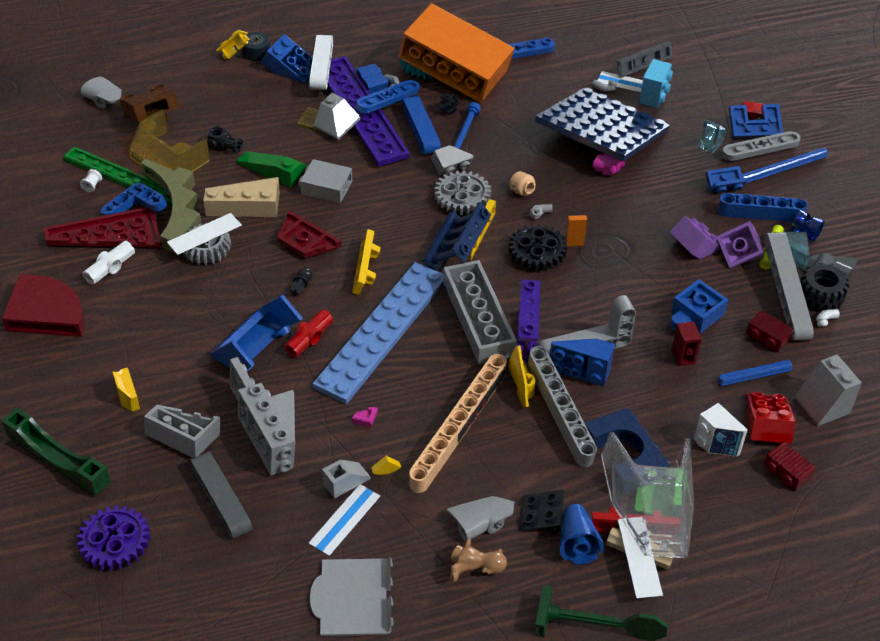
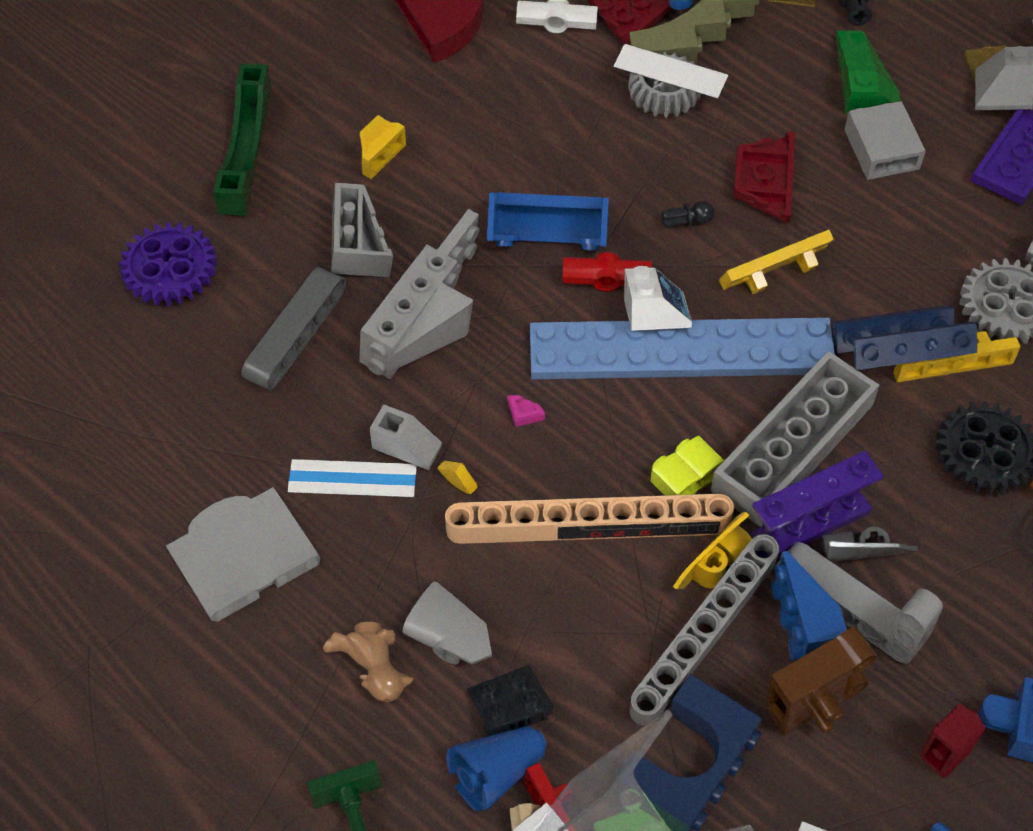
camera: 60 degrees right, 10 degrees up
tan wedge [203,177,280,217] -> none
none -> white slope [624,266,692,331]
none -> neon yellow brick [650,436,725,496]
none -> reddish brown piece [765,627,878,736]
none -> dark grey panel [821,526,918,563]

